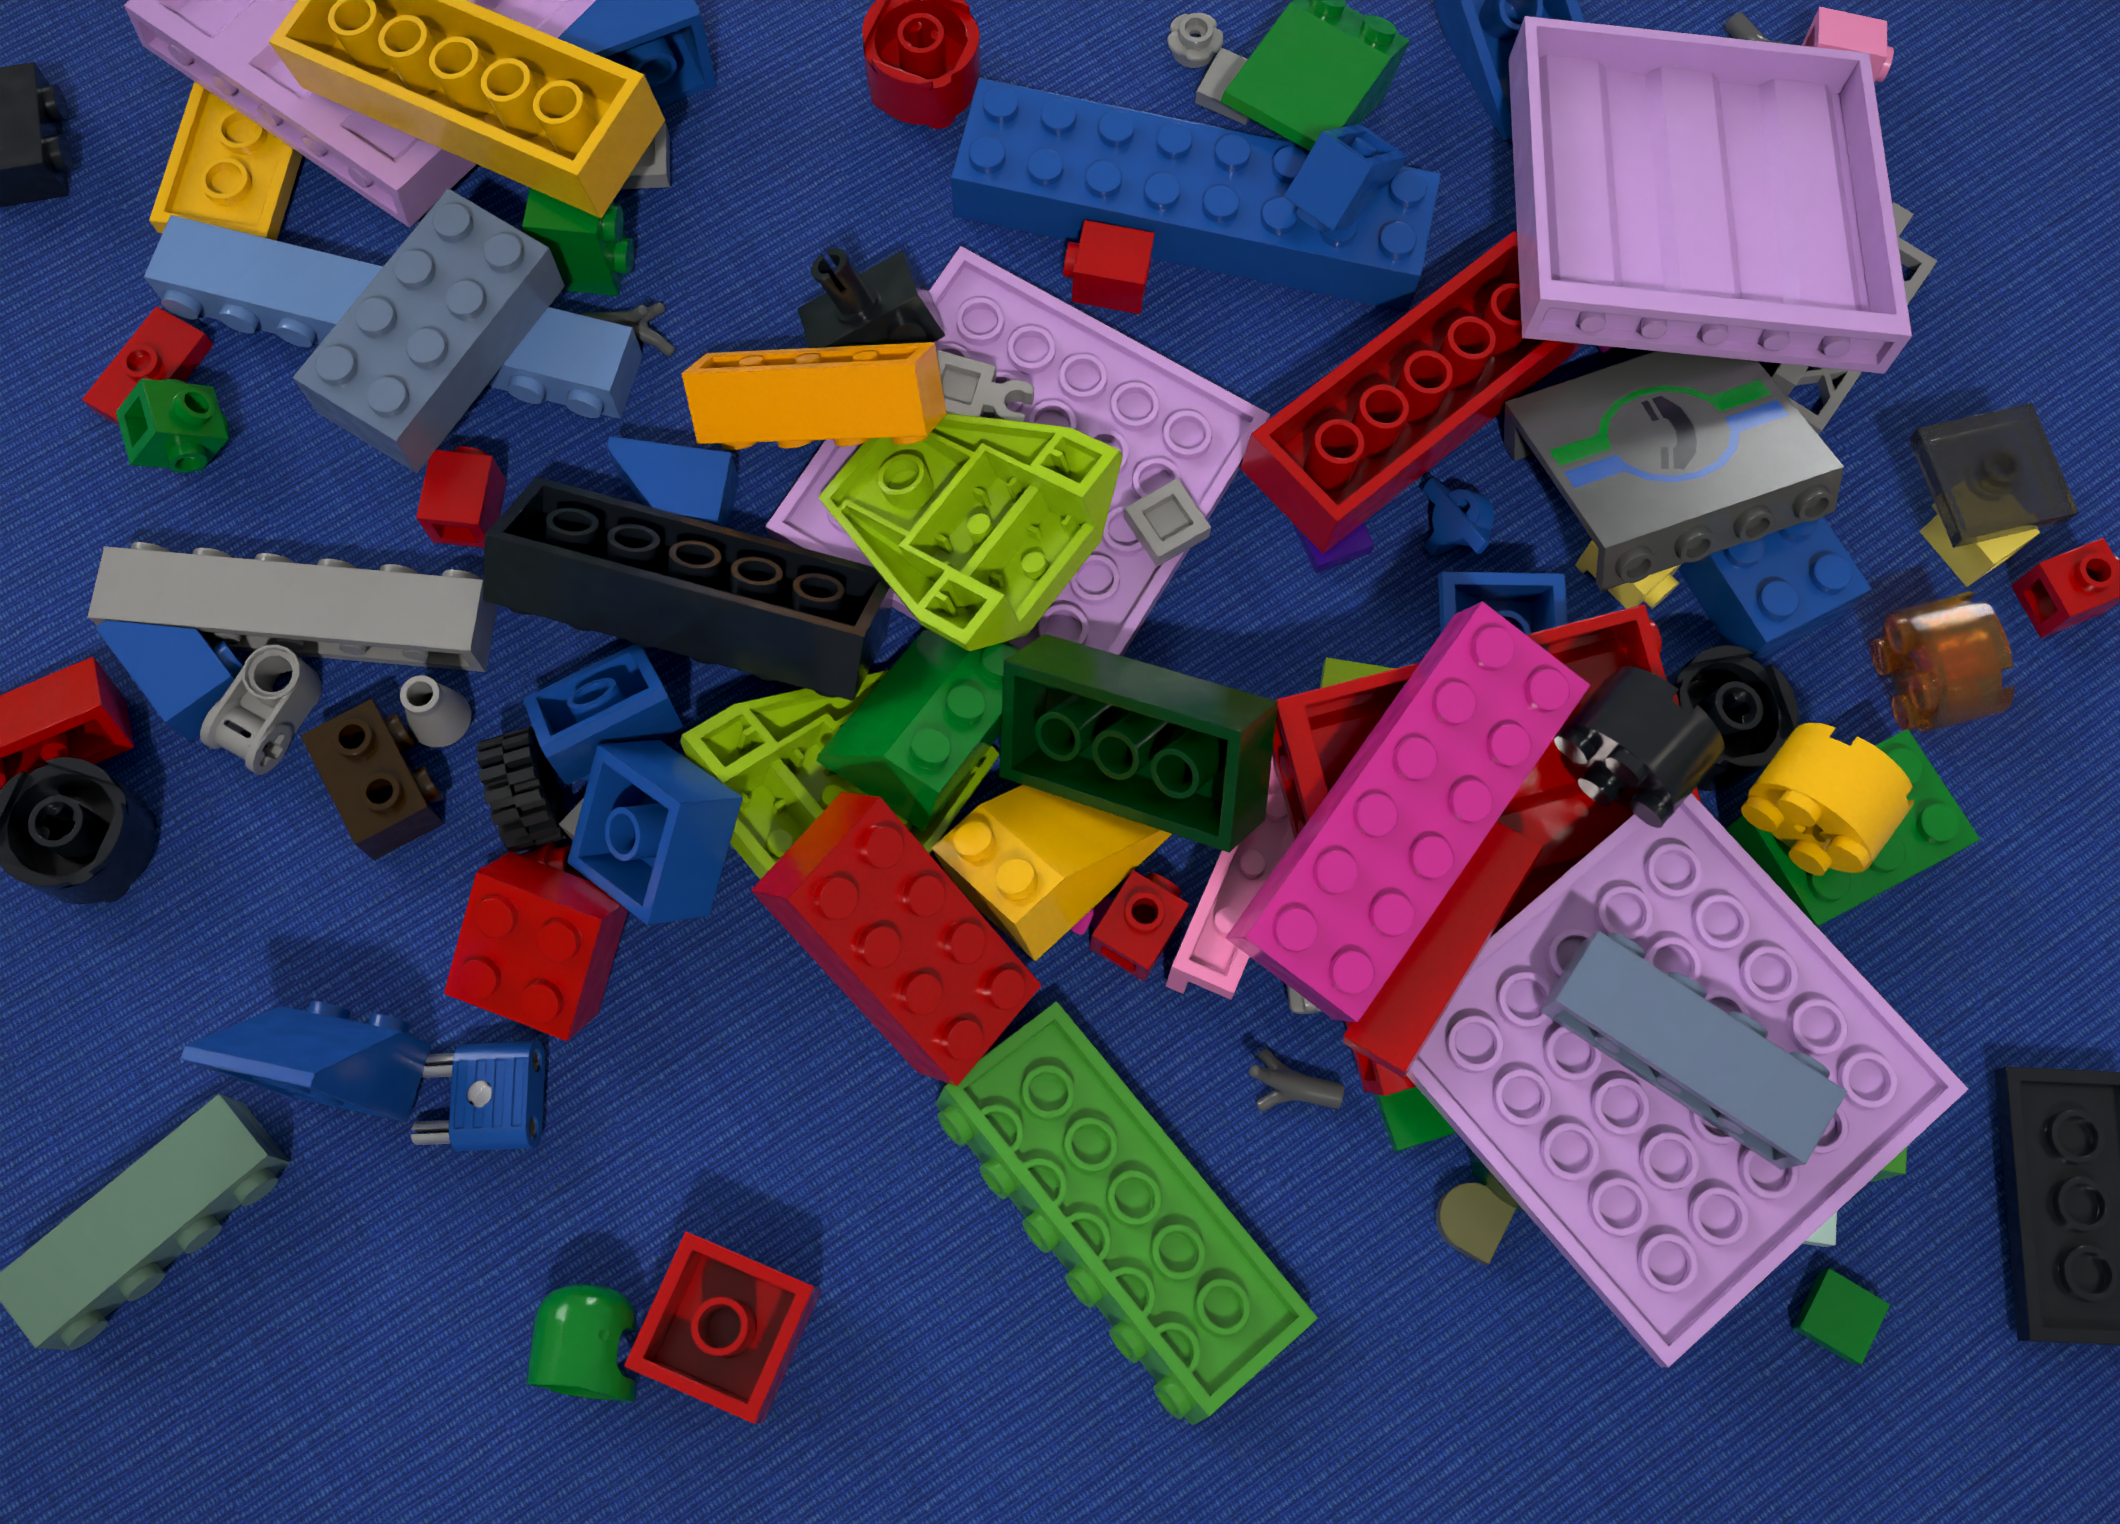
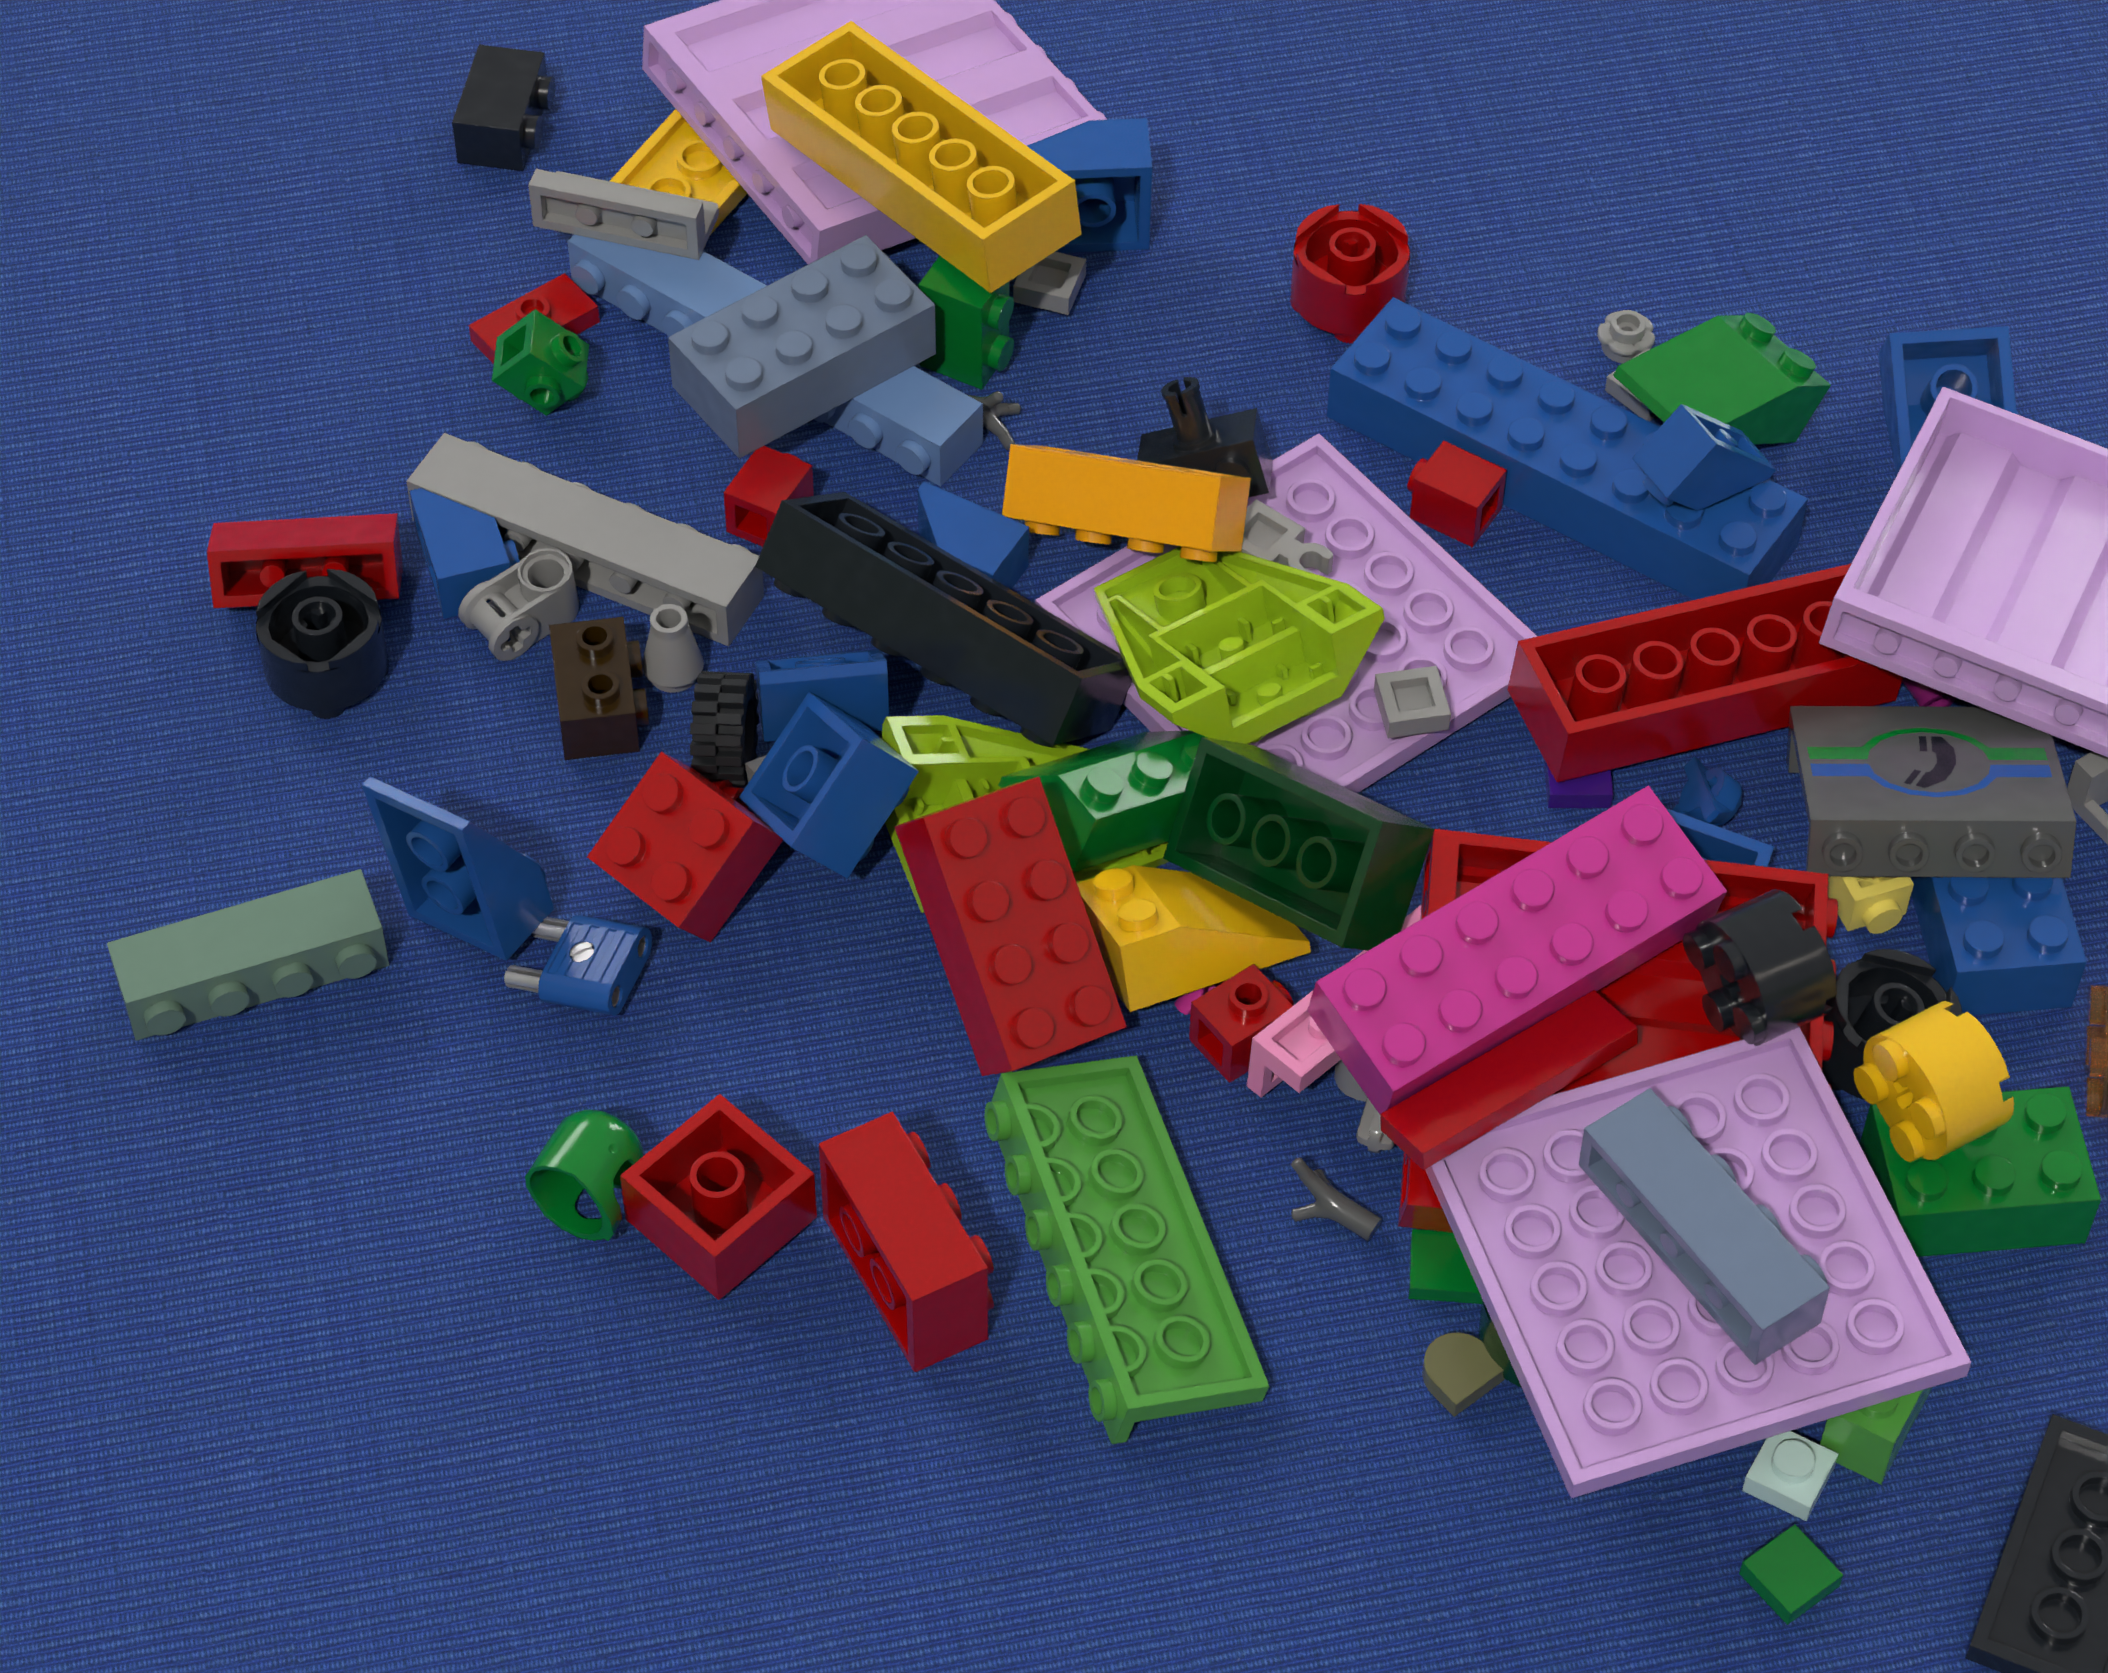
camera: 25 degrees right, 20 degrees down
none -> light grey panel [528,169,719,260]
none -> red brick [819,1111,994,1373]

